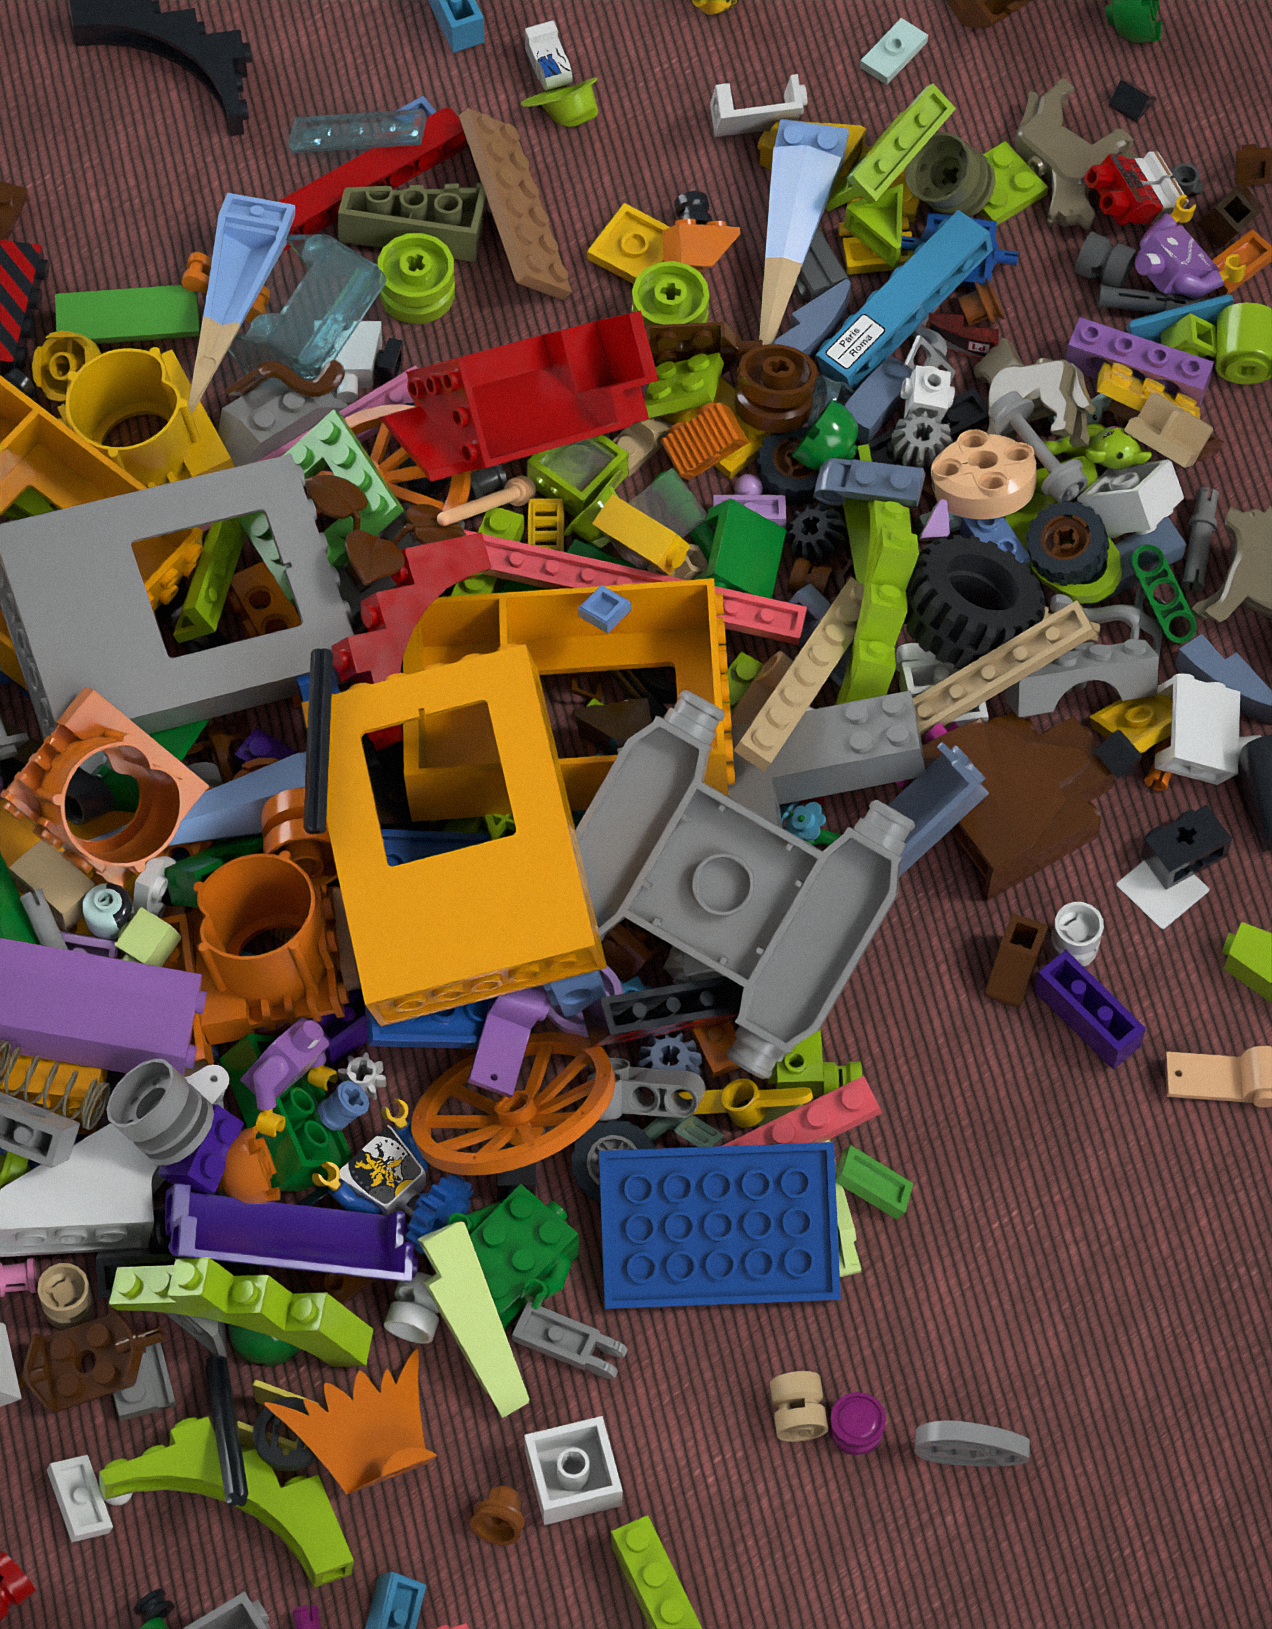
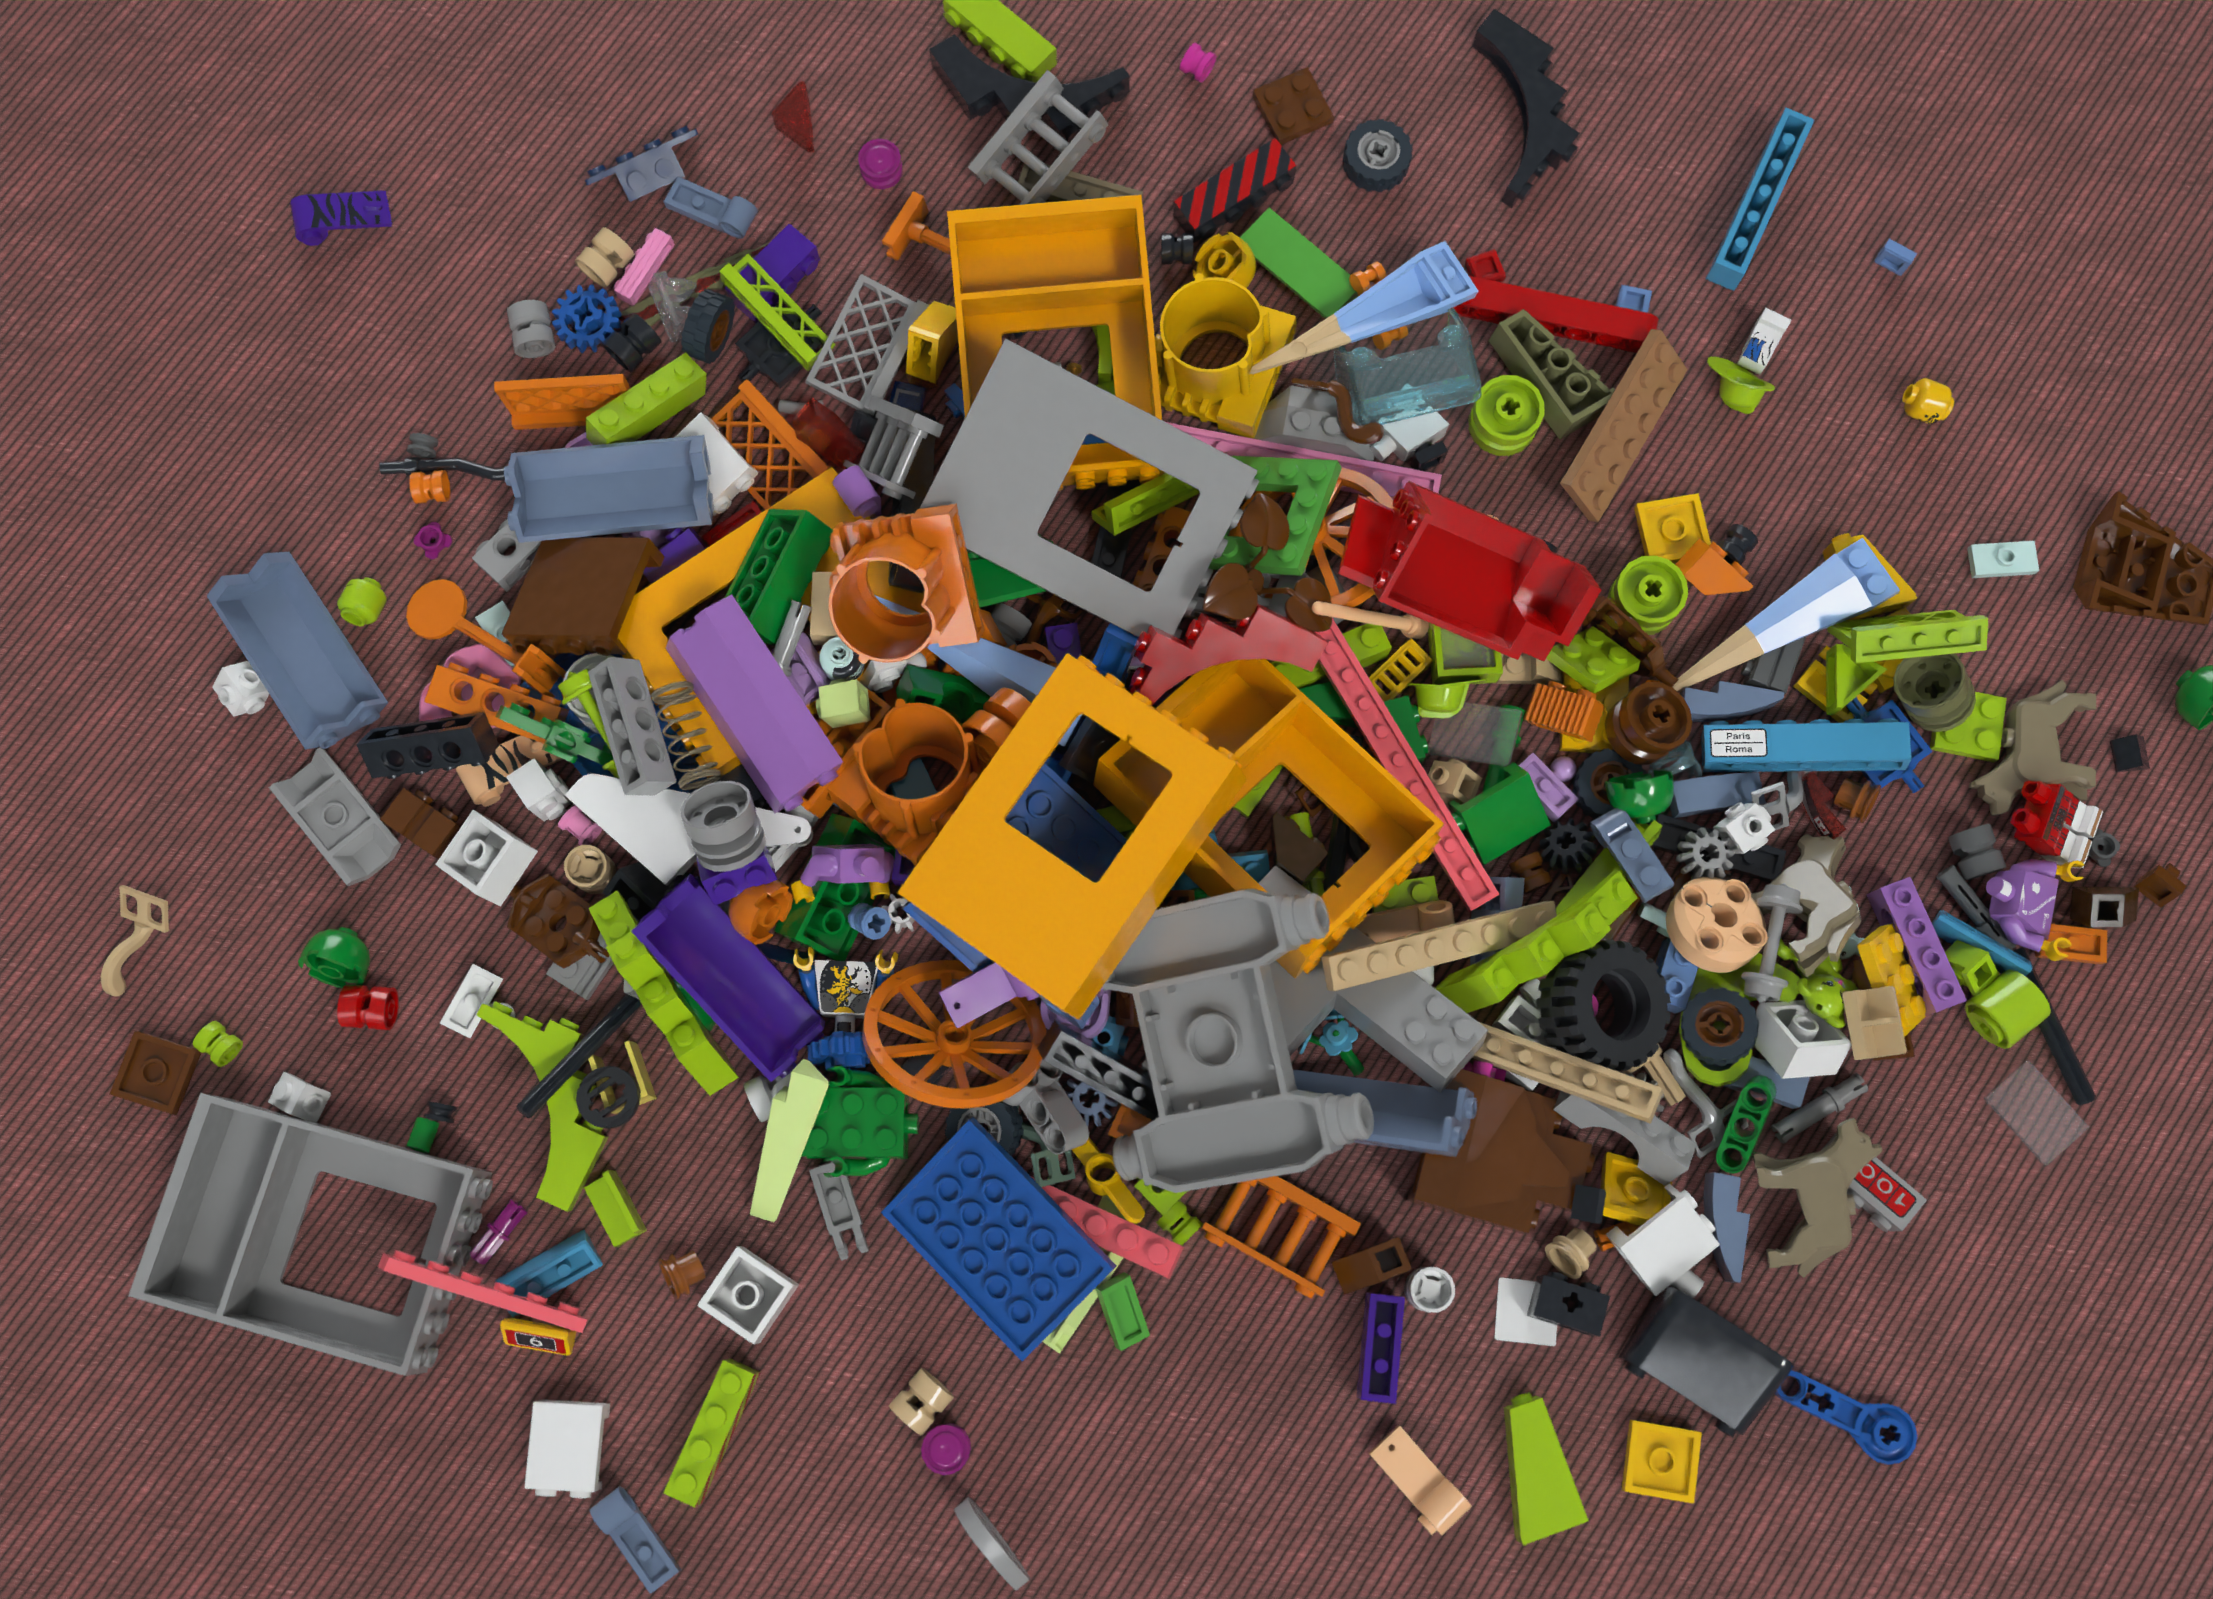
camera: 50 degrees right, 15 degrees up
orange piece [264,1348,438,1495] -> none
clear light blue plate [288,109,427,153] -> none
black axle [303,648,333,834] -> none
medium blue tile [578,585,631,633] -> none
yellow slope [592,494,690,576] -> none
white panel [710,74,807,137] -> none
lavender slope [918,499,950,541] -> none
none -> lime panel [584,1170,647,1247]
none -> orange fence [1201,1176,1361,1299]
none -> black wheel [1343,119,1413,193]
none -> red tile [1465,249,1506,282]
none -> tan piece [1545,1228,1596,1279]

